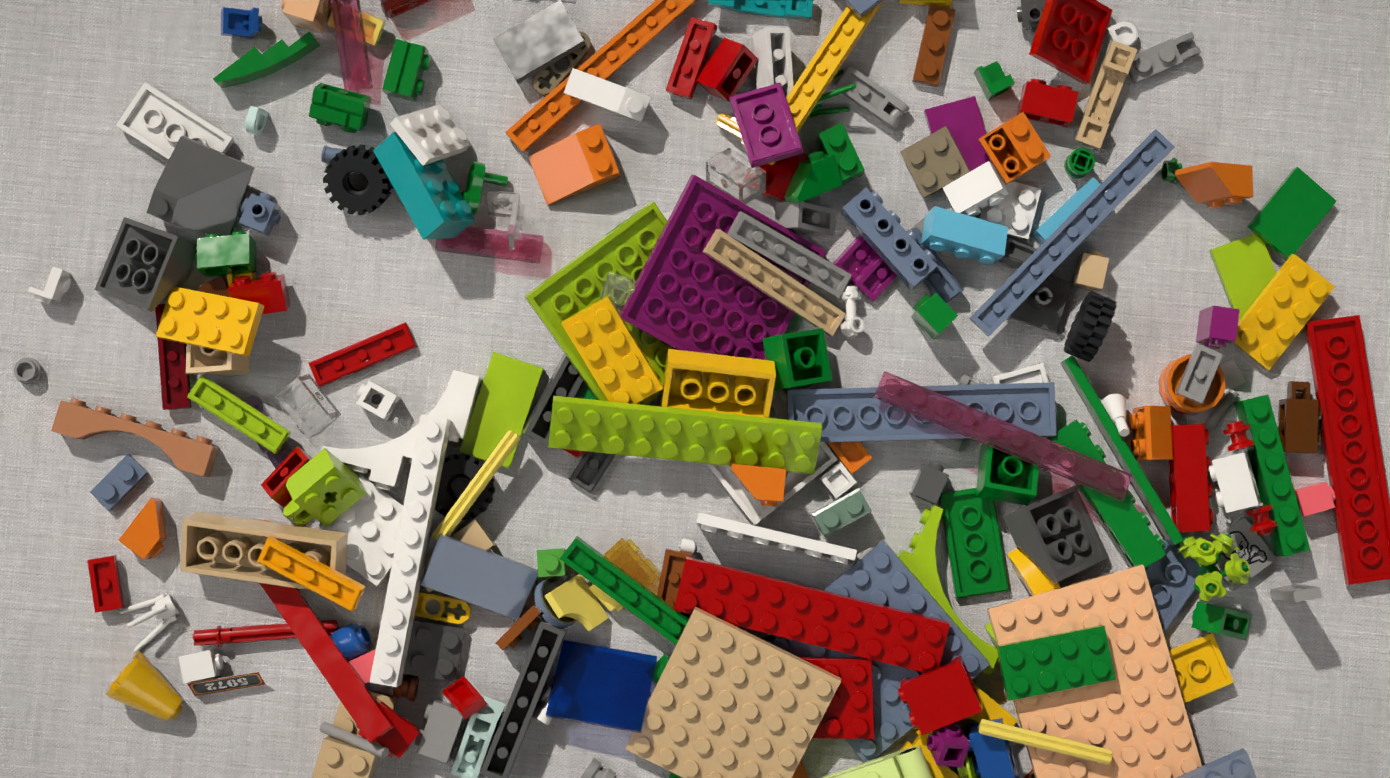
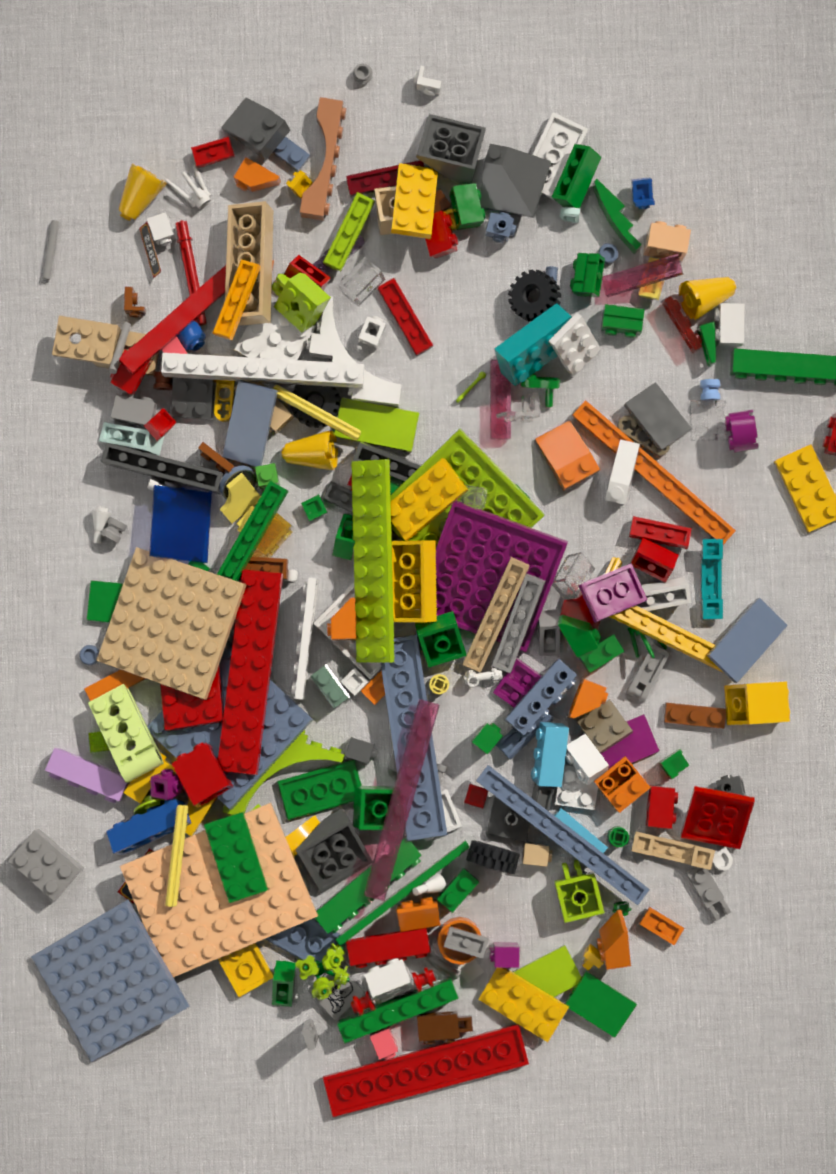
camera: 80 degrees right, 0 degrees up
none -> dark orange bracket [124,287,146,317]
none -> dark grey slope [221,98,291,160]
none -> yellow cone [281,430,338,471]
none -> yellow tile [286,170,313,199]
none -> green plate [301,495,328,521]
none -> green slope [332,513,355,560]
none -> light yellow wheel [429,674,449,694]
none -> green brick [437,867,479,913]
none -> lime hinge [455,371,486,403]
none -> red tile [464,784,488,809]
none -> green brick [551,144,602,208]
none -> lime hinge [554,859,604,923]
none -> orange slope [567,679,608,719]
none -> yellow tile [582,943,604,971]
none -> sand blue tile [598,243,618,264]
none -> orange plate [639,907,685,945]

